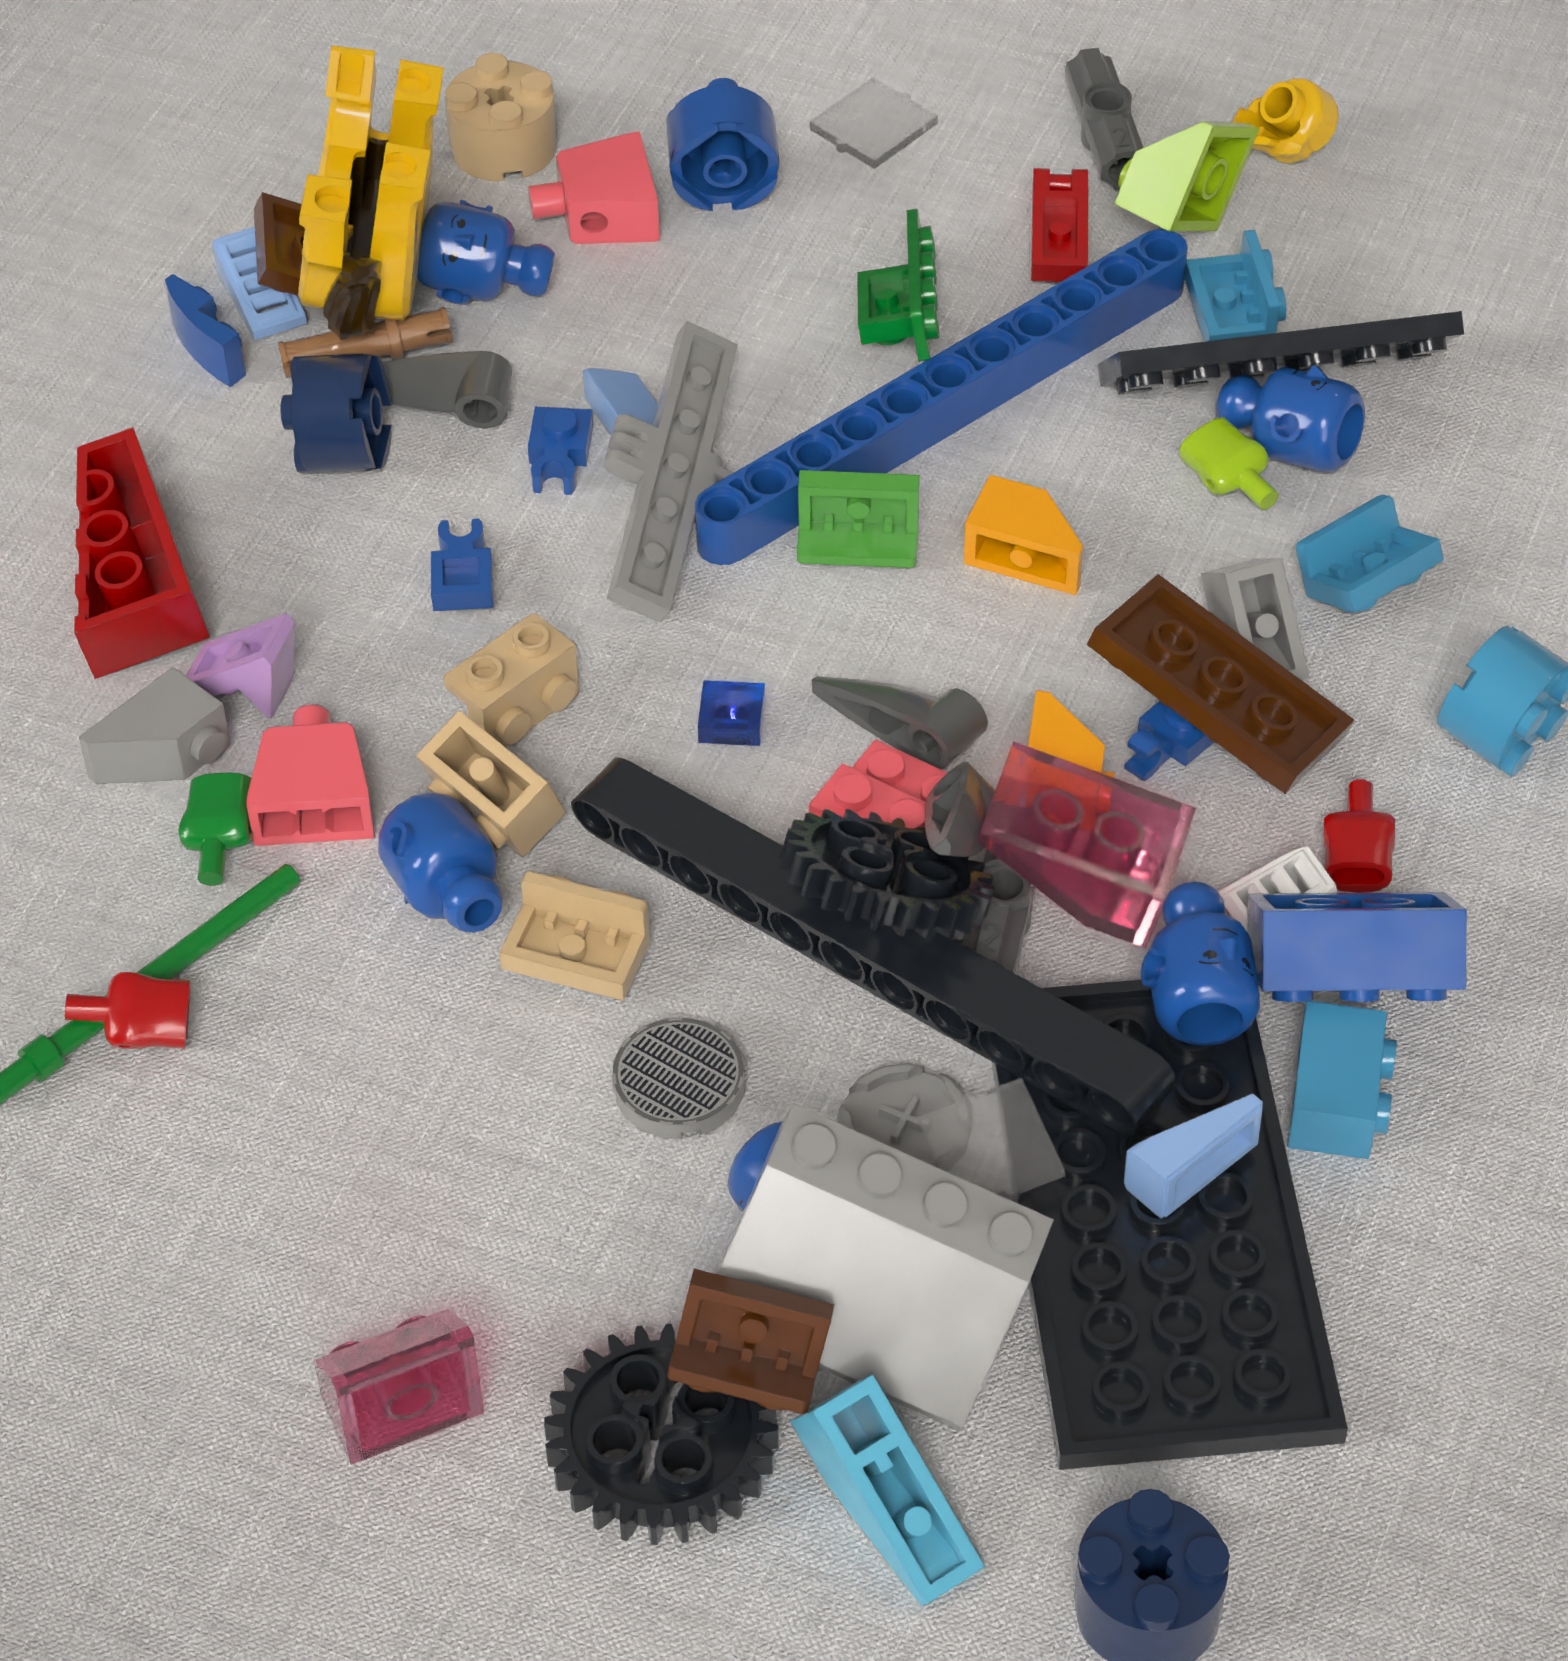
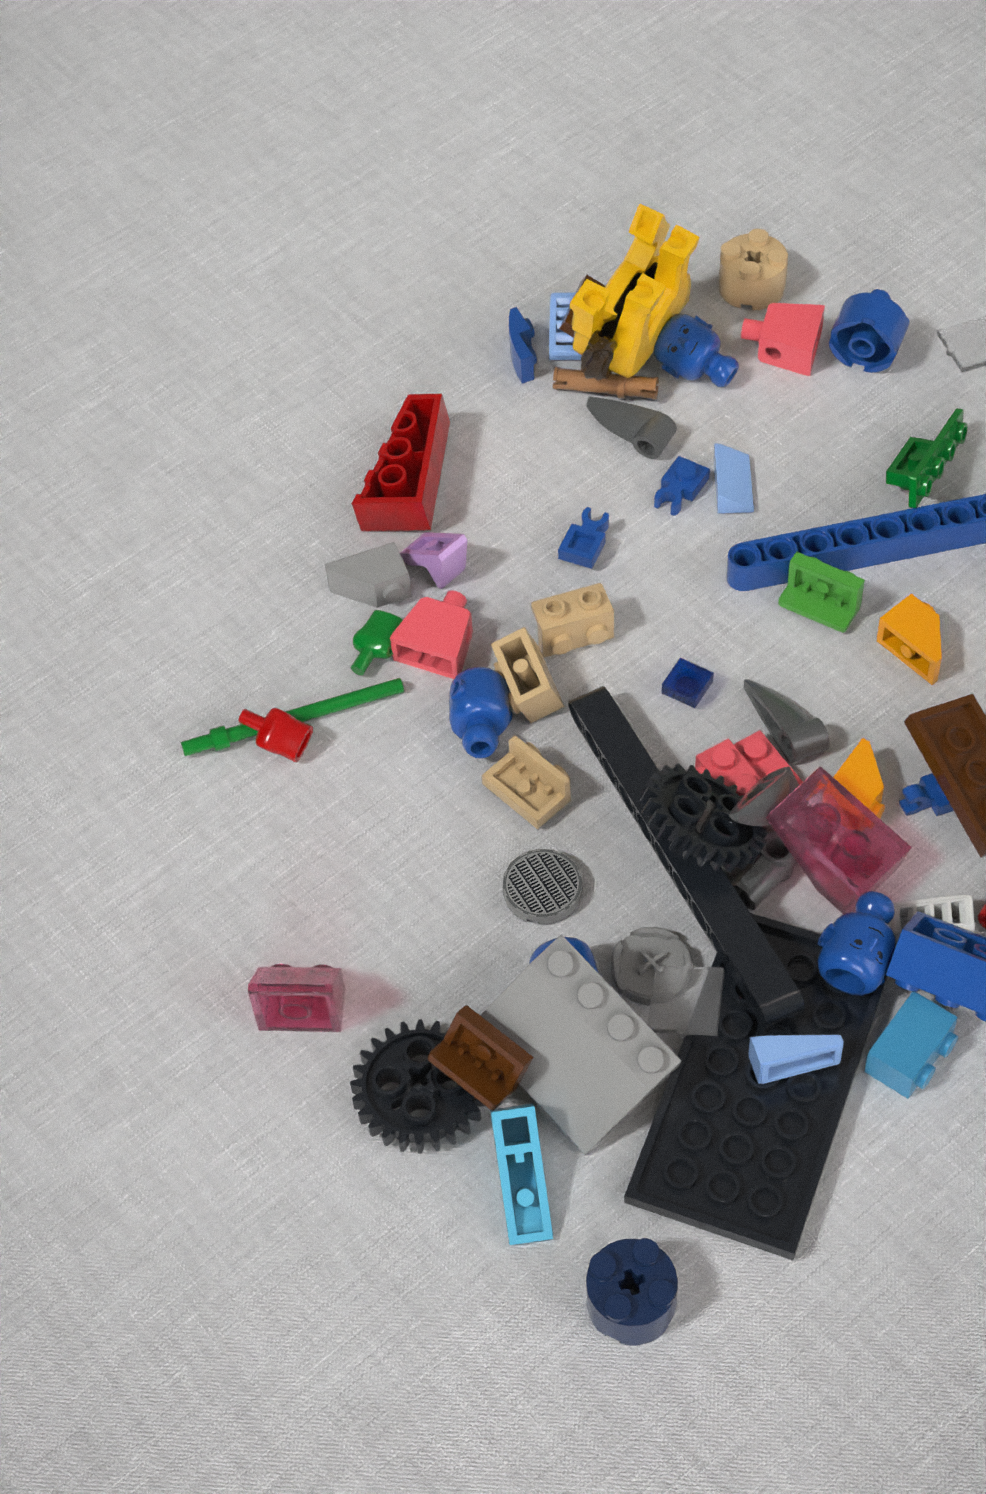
camera: 30 degrees right, 5 degrees up
dark blue brick [280,353,392,473] -> none
light grey hinge [603,321,738,622] -> none

